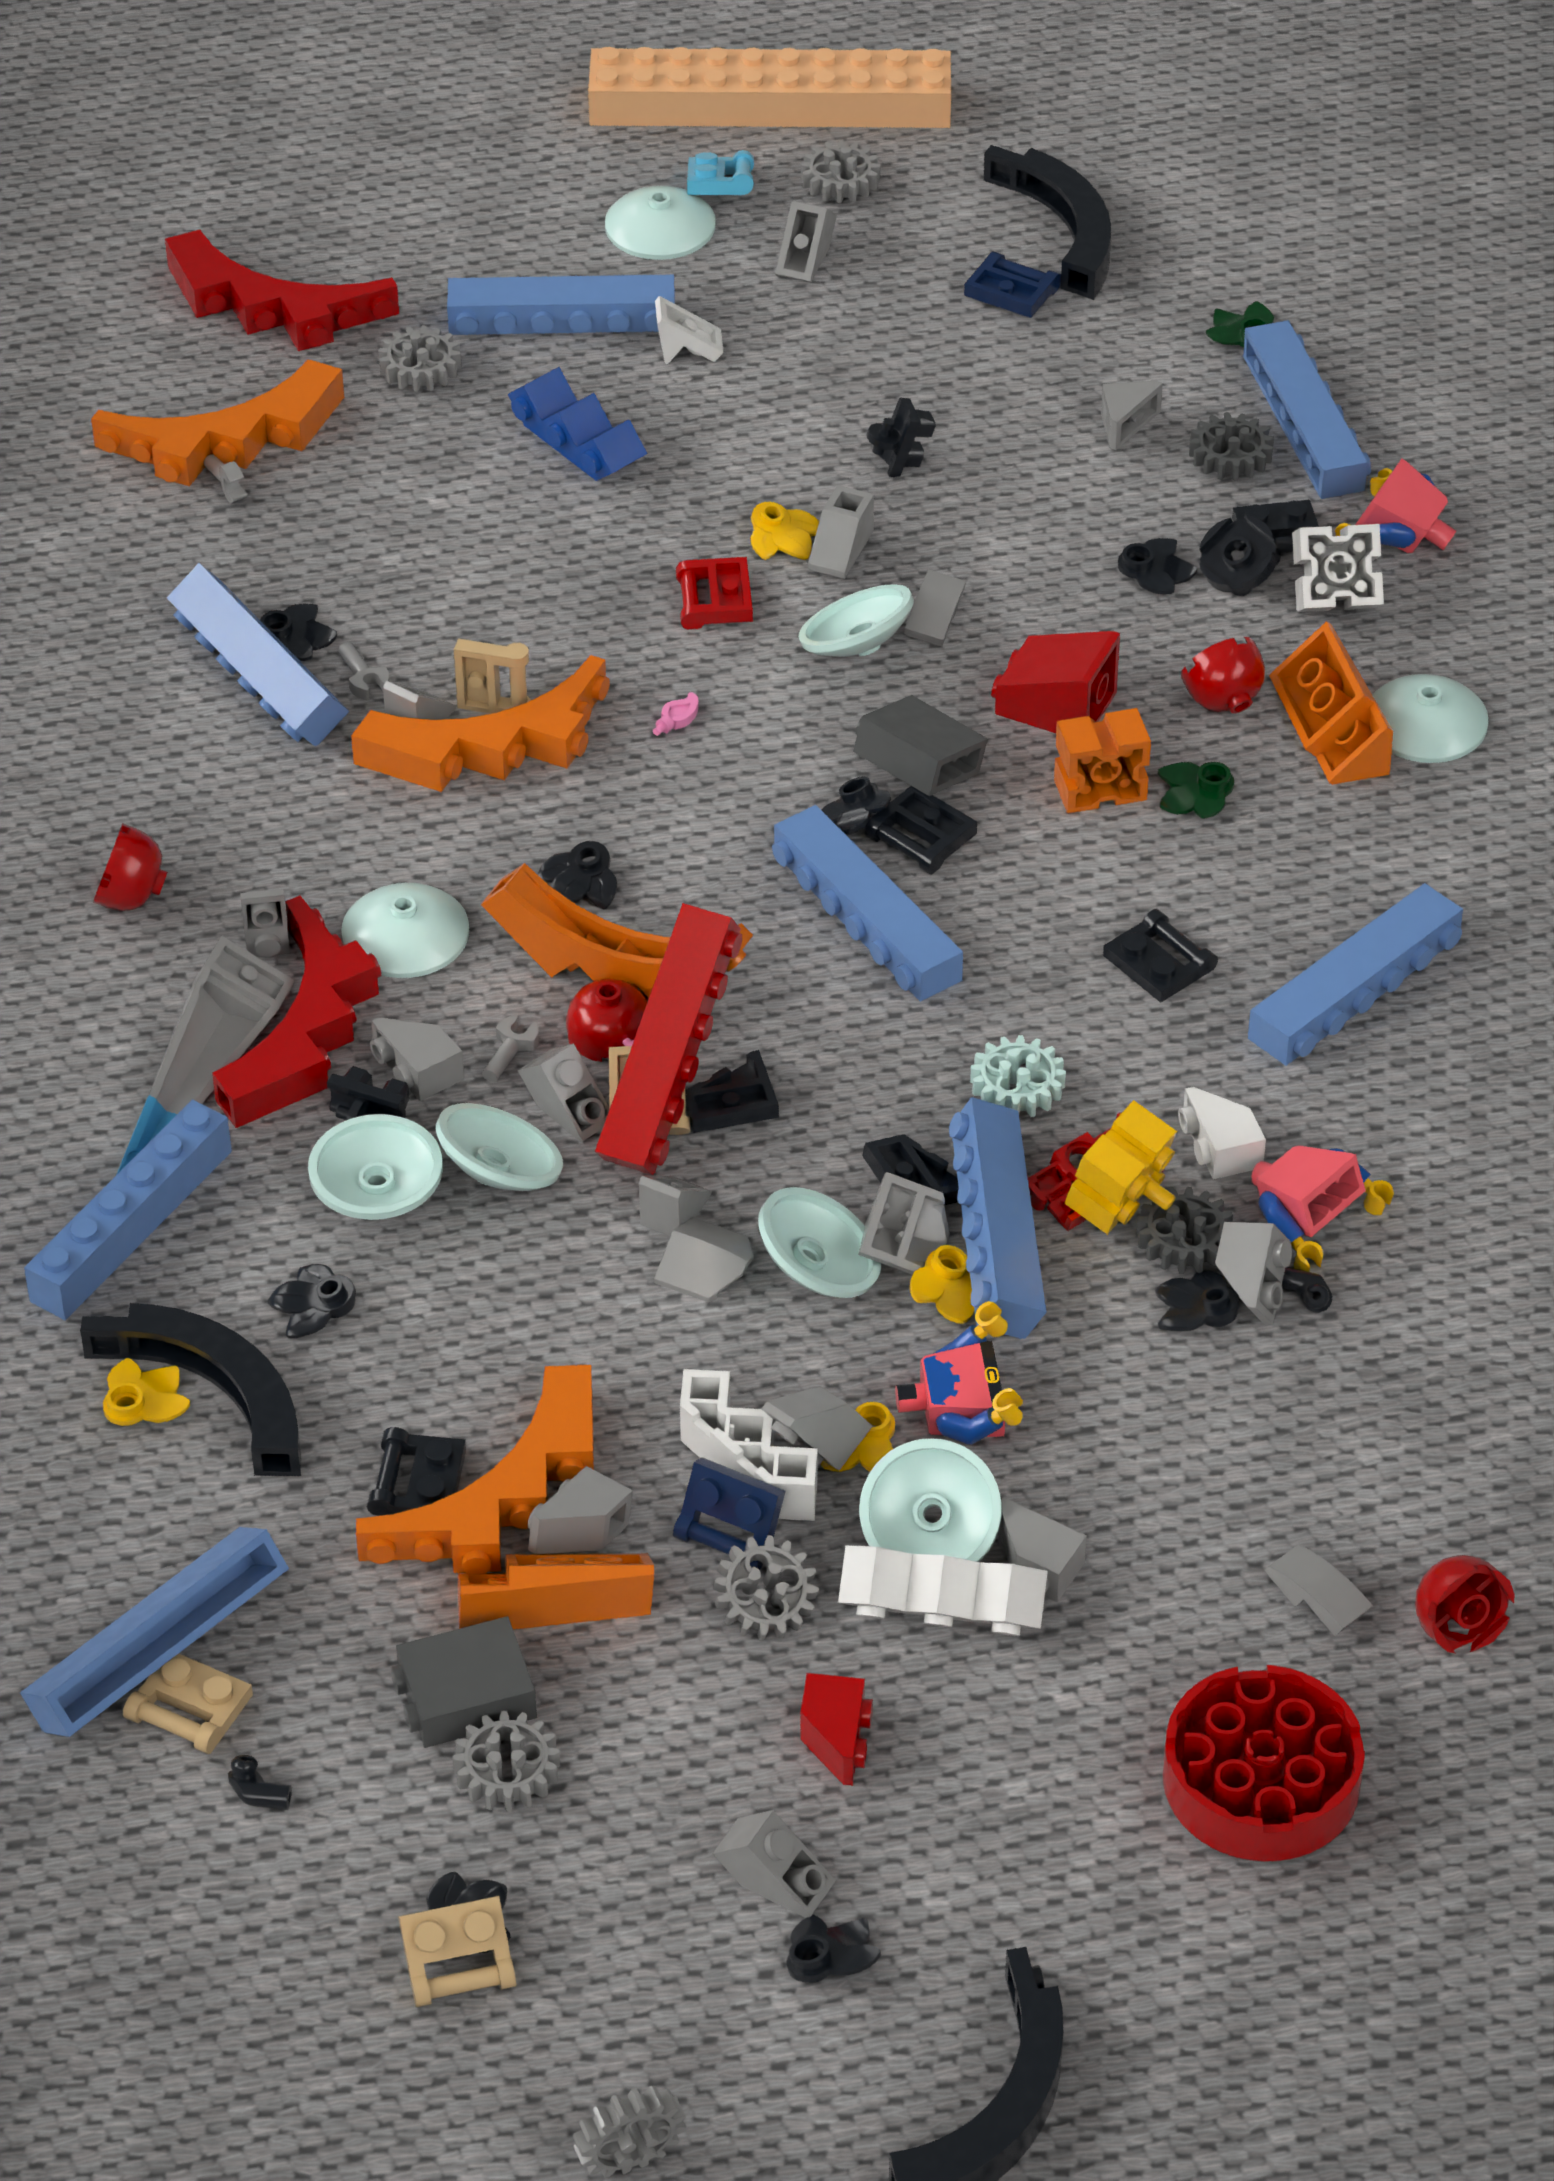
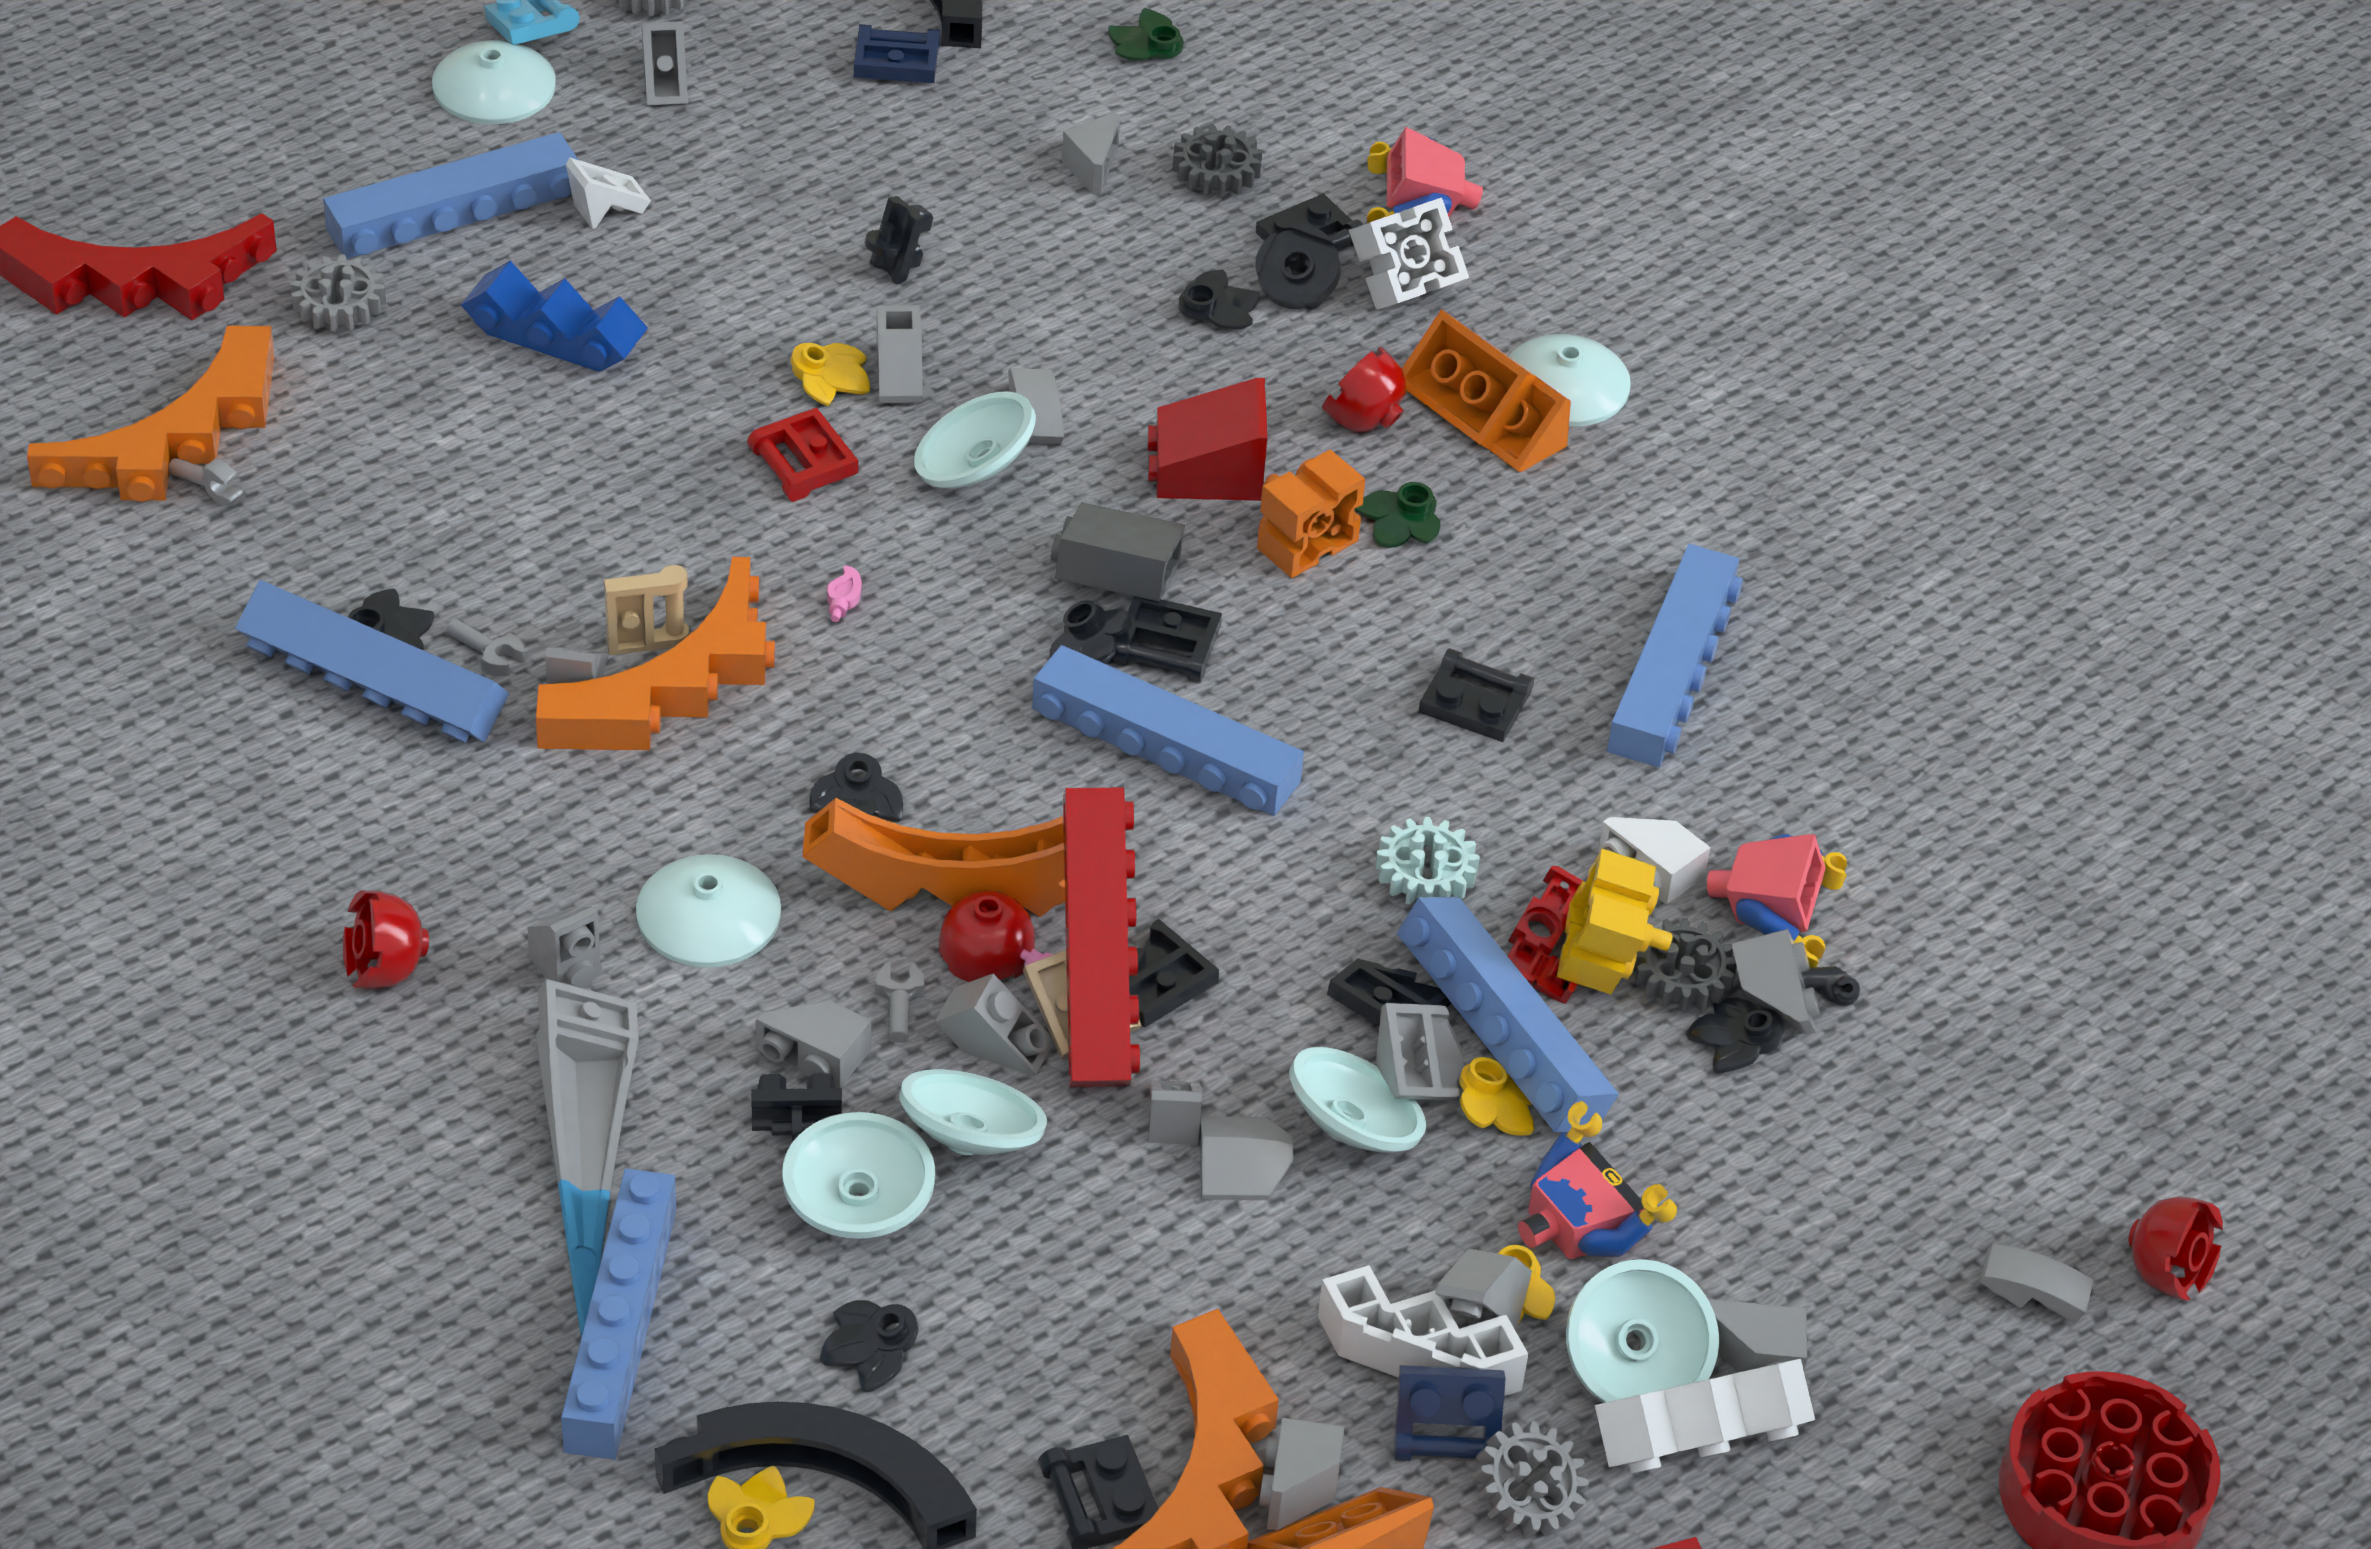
camera: 30 degrees left, 0 degrees up
red arch [212,895,381,1128] -> none
medium blue brick [1243,320,1371,499] -> none

